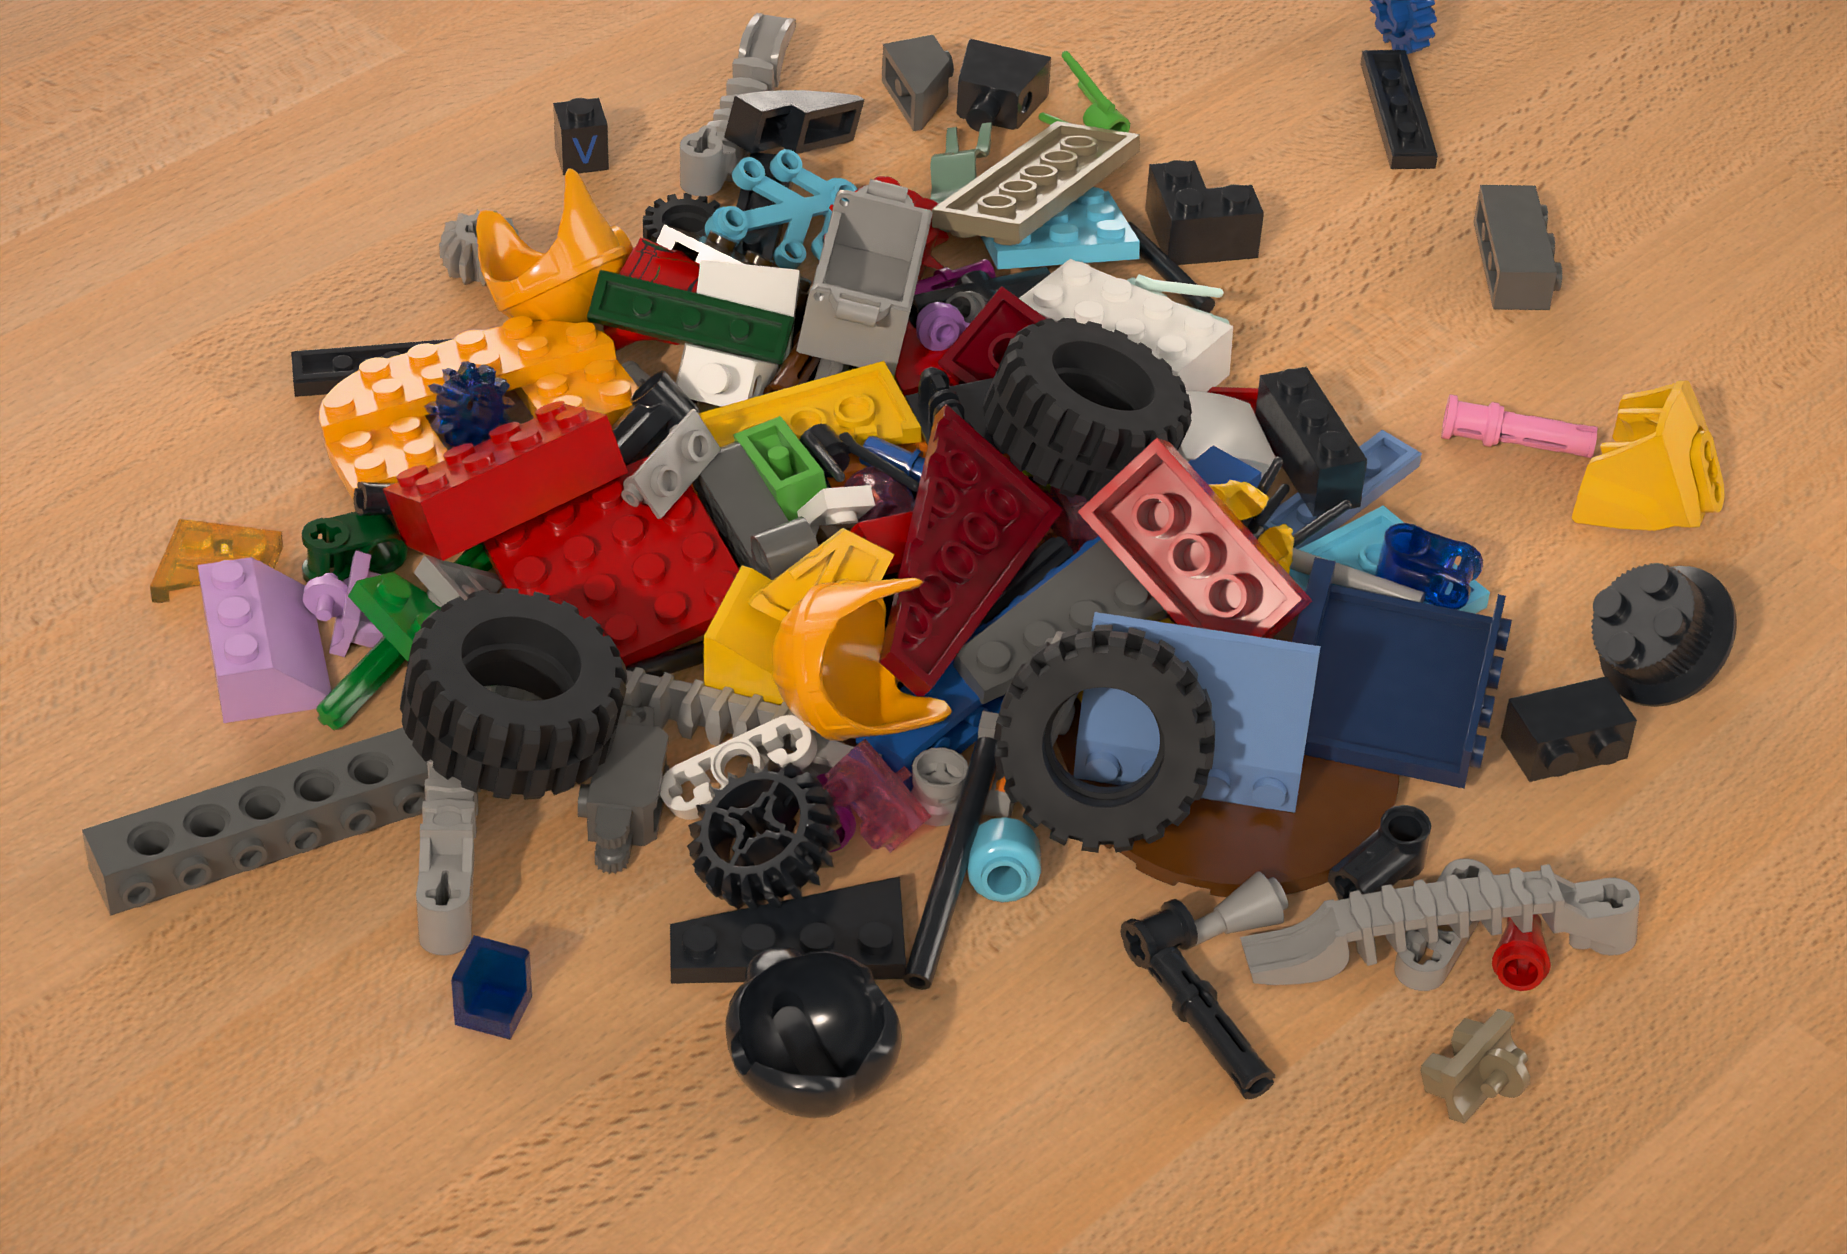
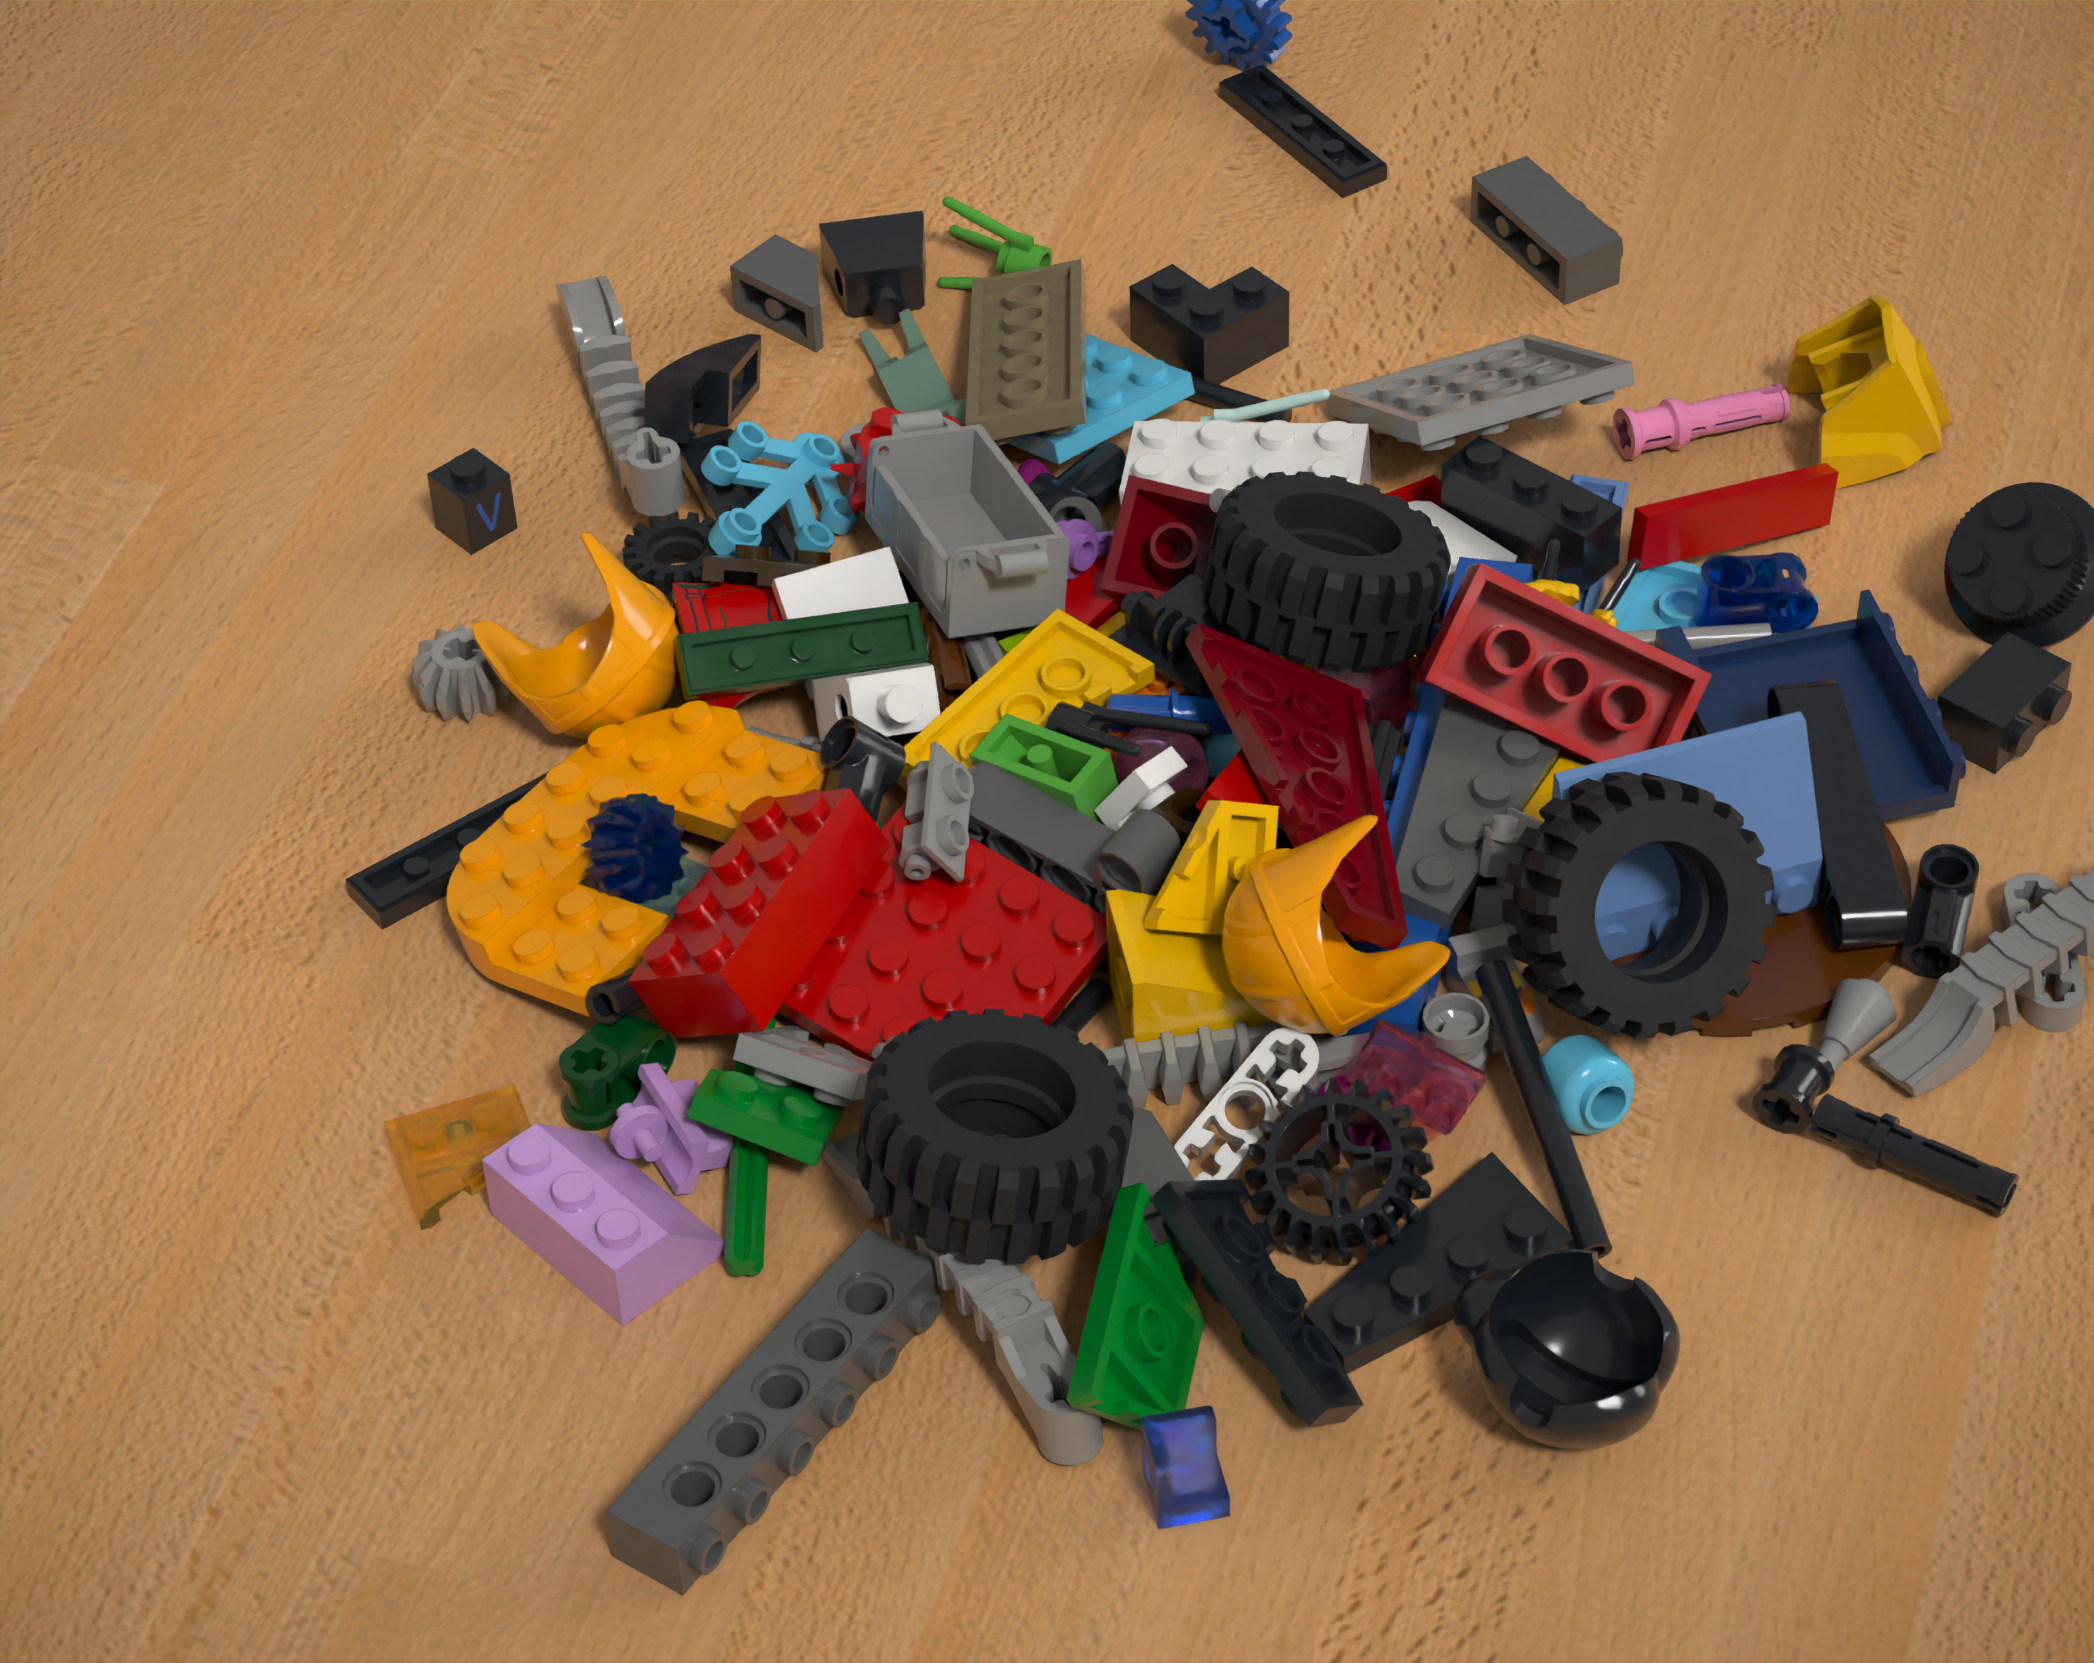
camera: 25 degrees left, 0 degrees up
none -> green wing [1066,1182,1205,1436]
none -> black wing [1150,1179,1364,1427]
none -> light grey plate [1326,334,1635,451]
none -> red tile [1627,463,1839,570]
none -> black beam [1767,680,1908,950]

